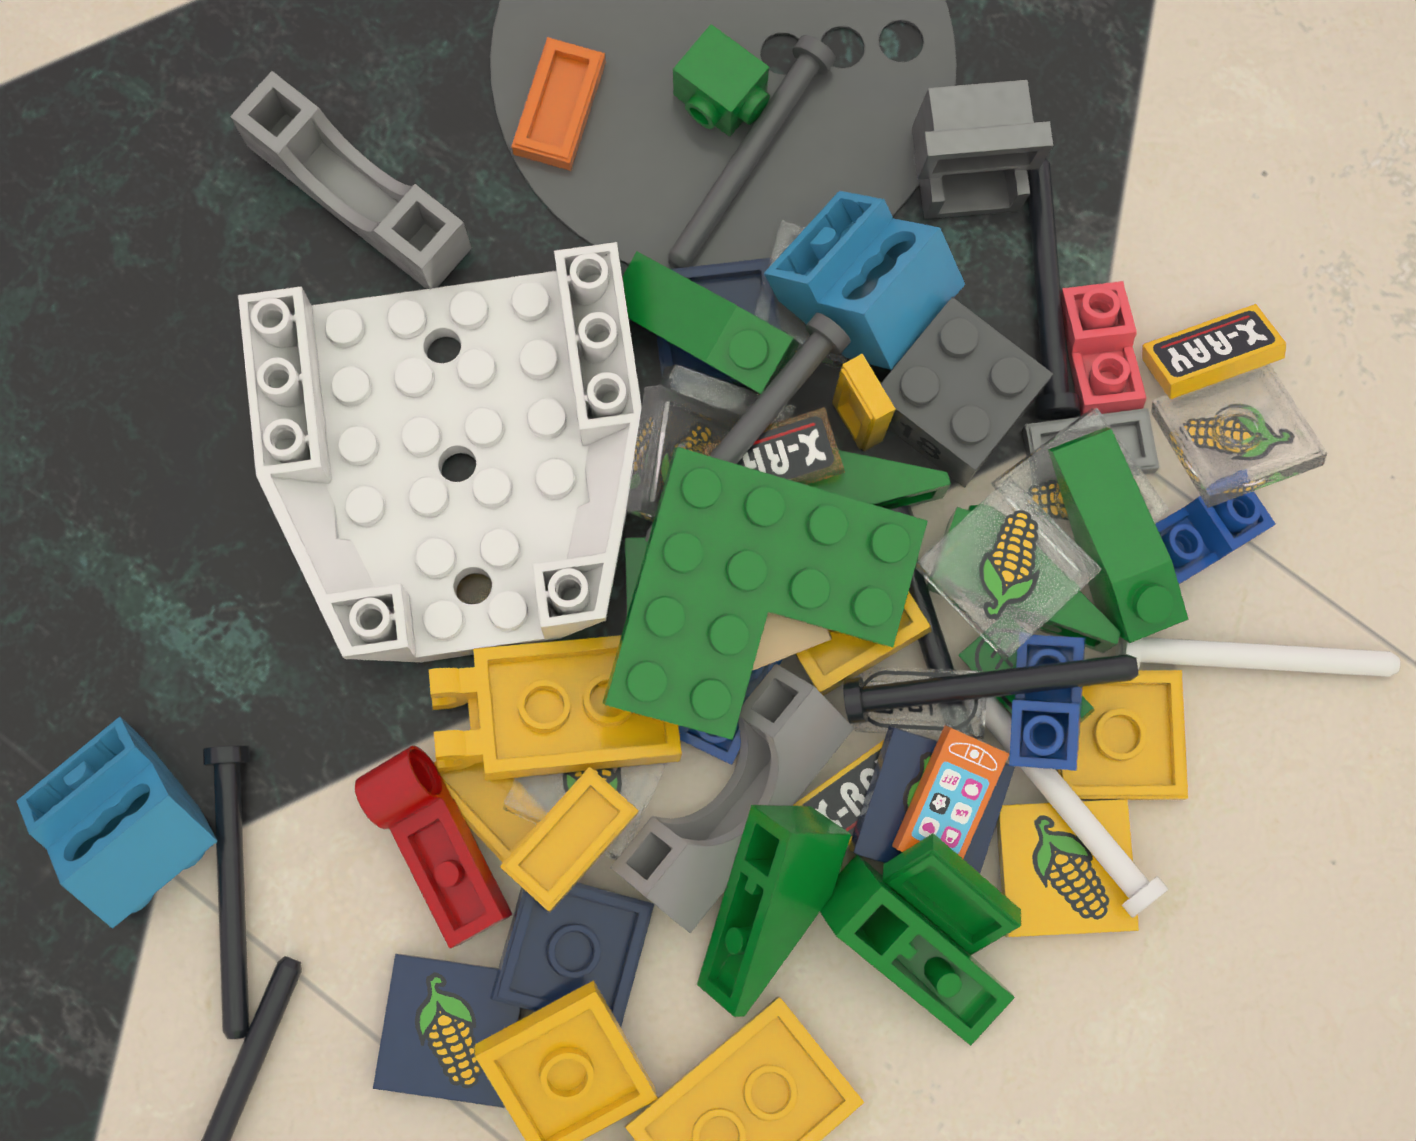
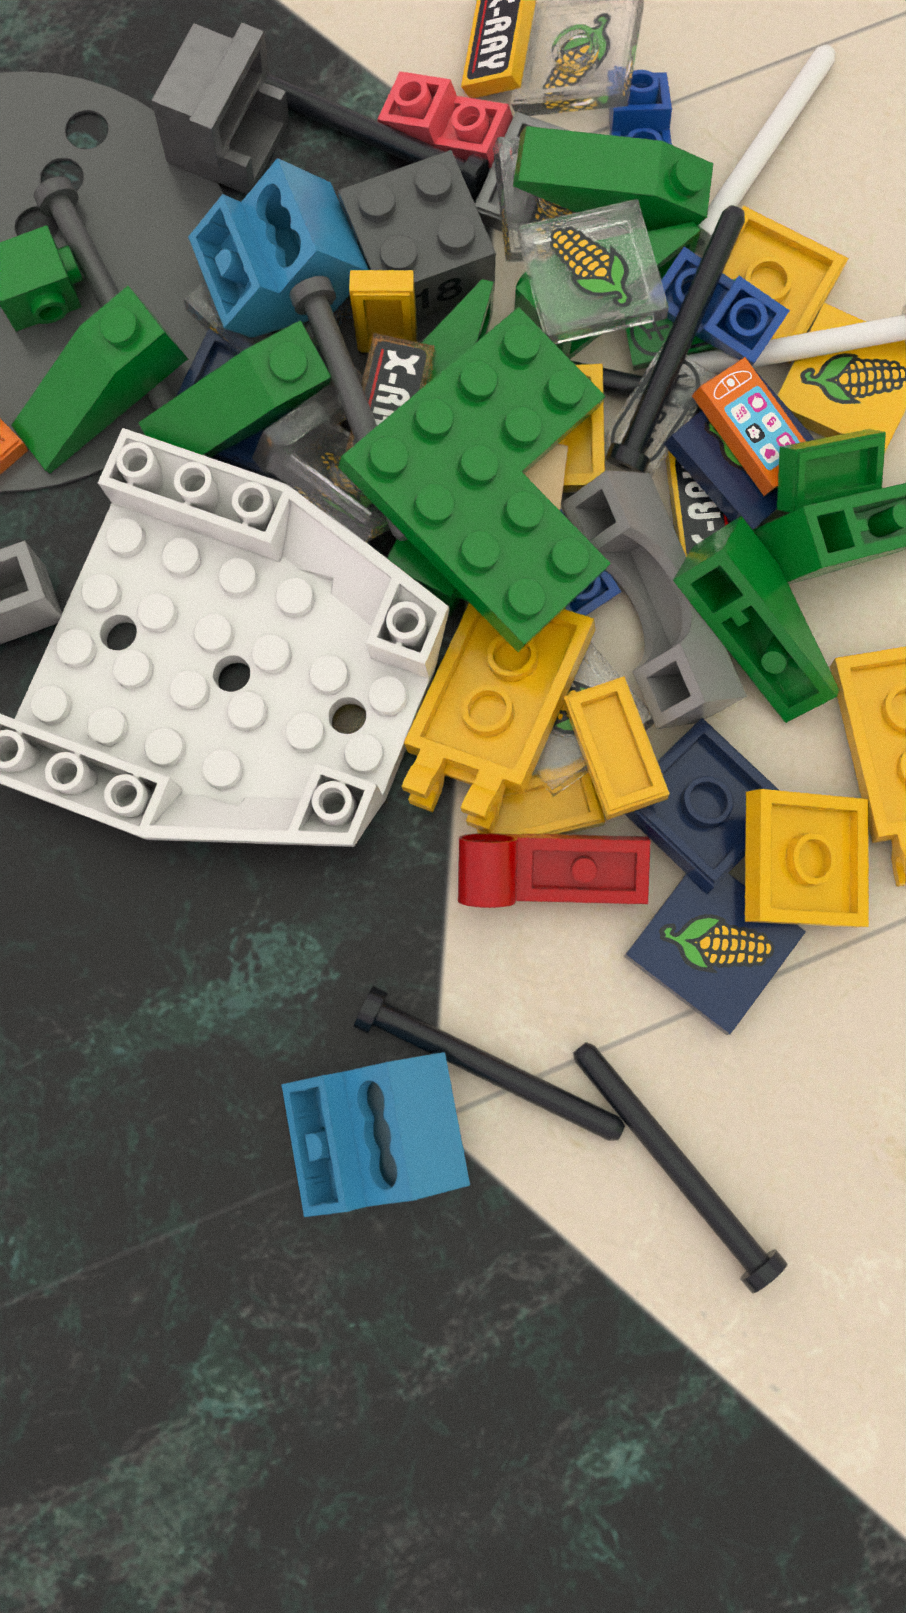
camera: 55 degrees left, 0 degrees up
none -> green slope [11,286,188,474]

